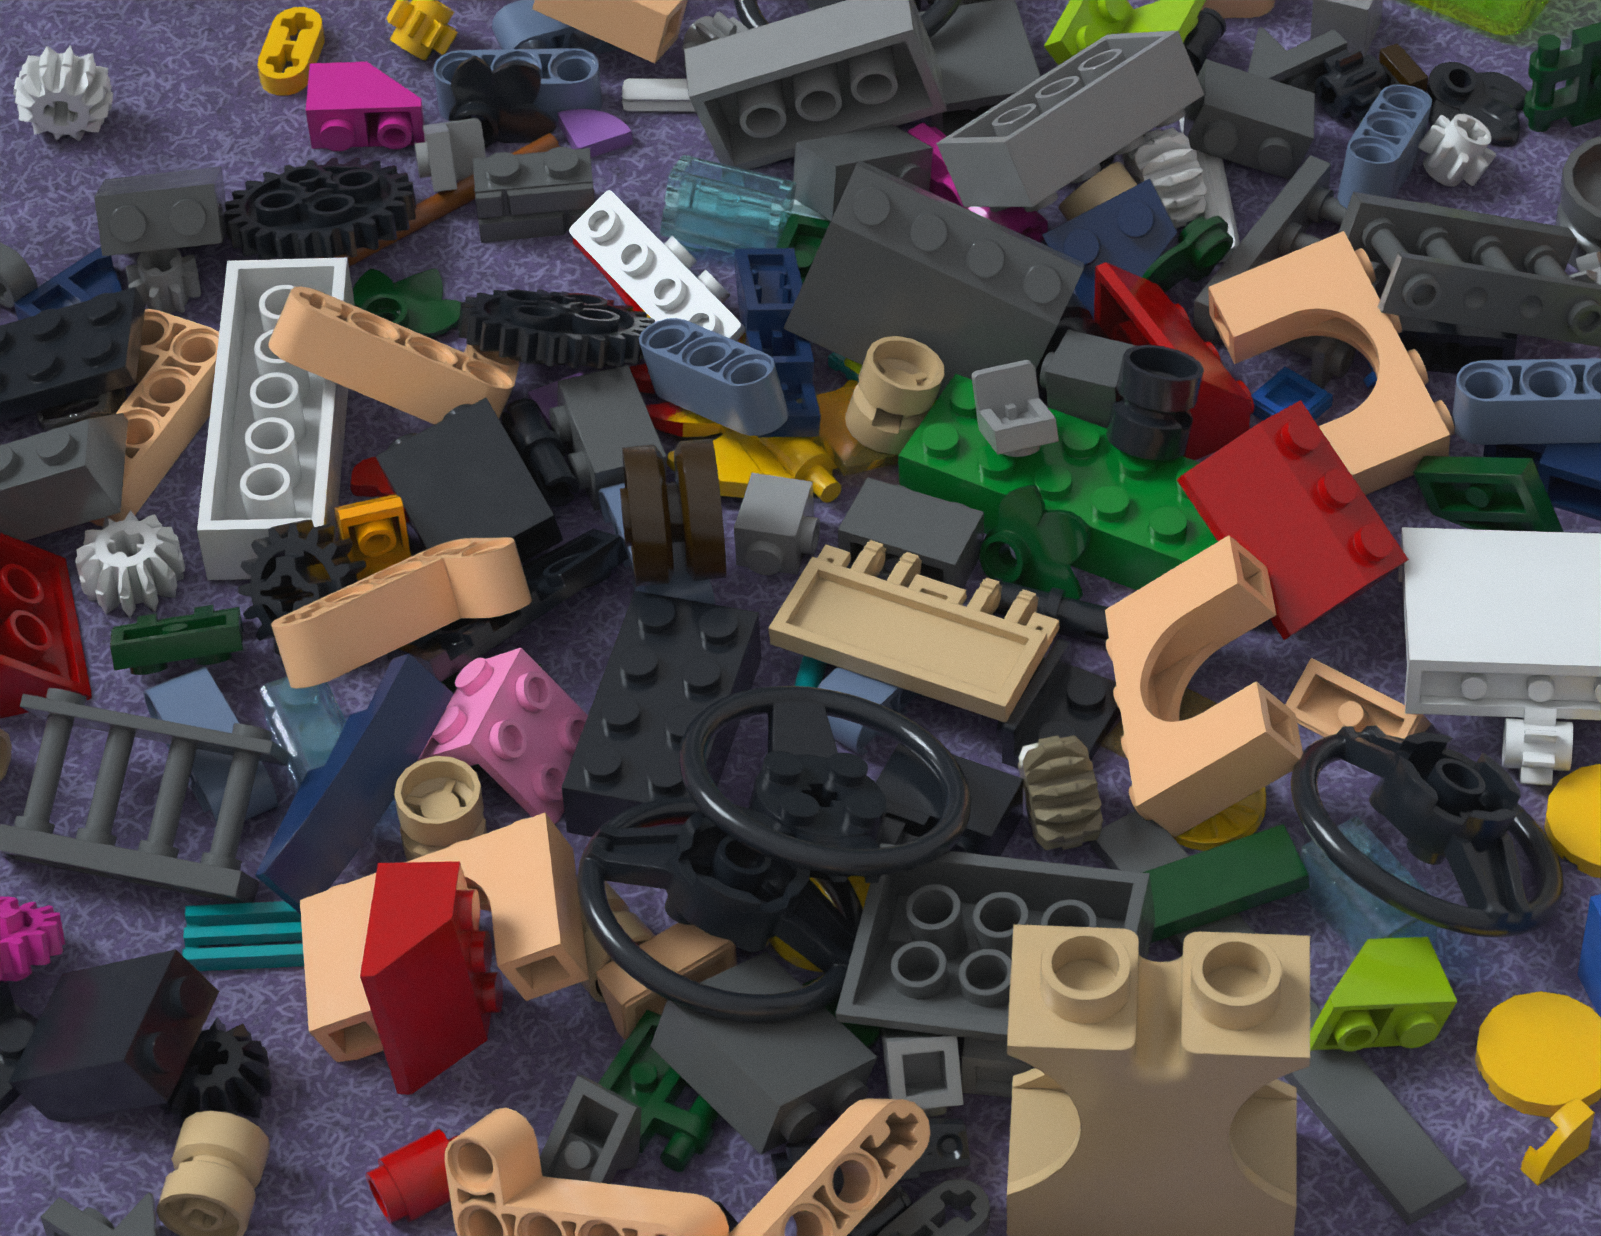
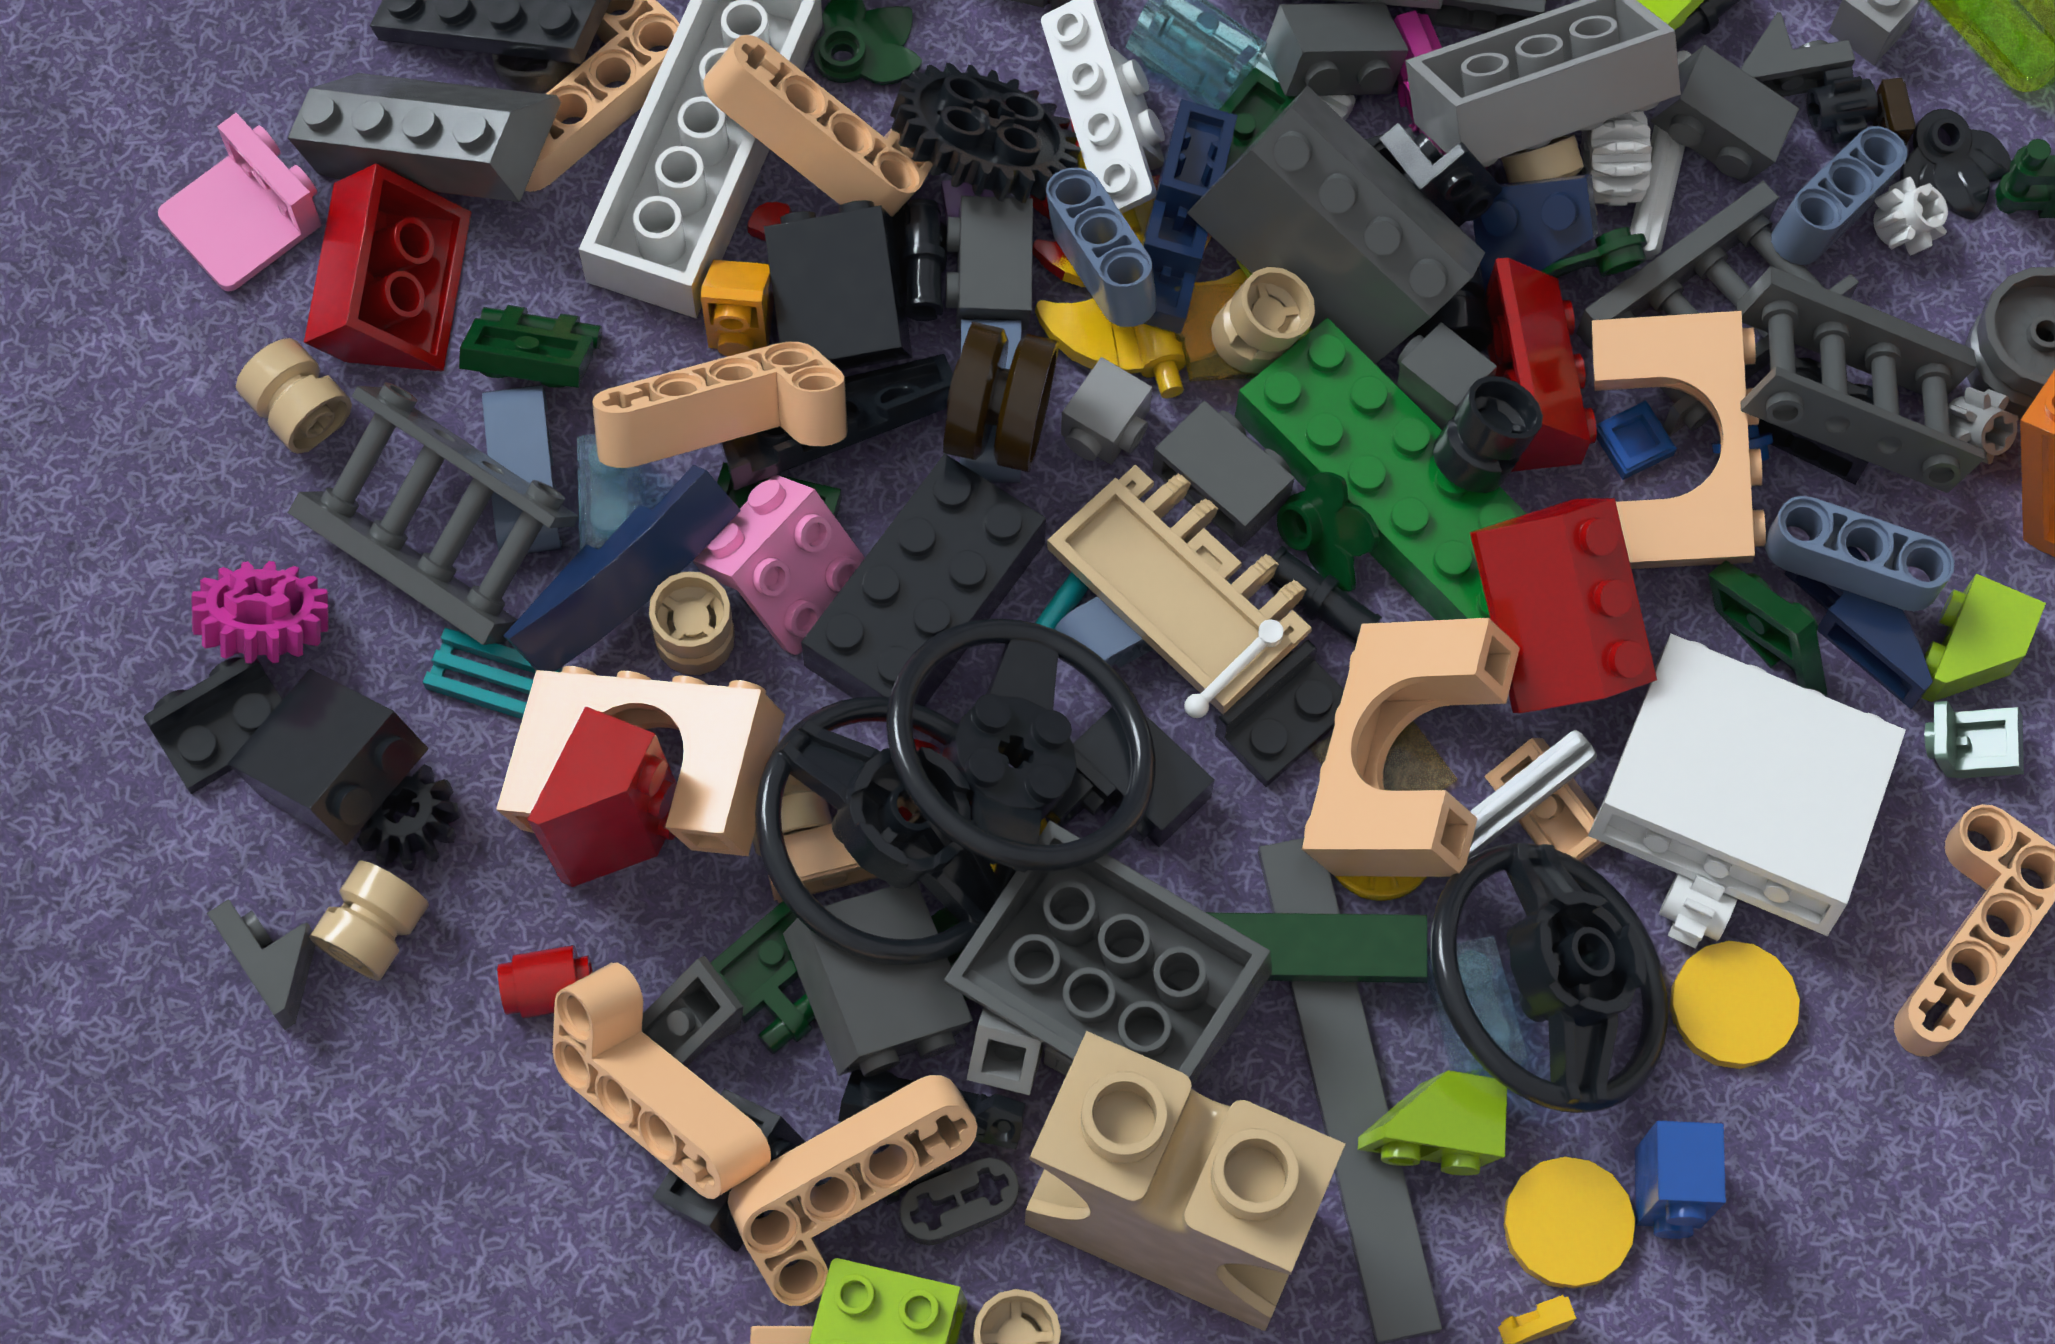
camera: 15 degrees right, 20 degrees up
white gear [75,510,185,618] -> none
black gear [238,519,366,655] -> none
light grey bracket [971,360,1059,457] -> none
dark tan gear [1018,735,1103,850] -> none
none -> white hinge [1184,619,1283,718]
none -> black bracket [1379,123,1502,227]
none -> light grey axle [1468,730,1597,859]

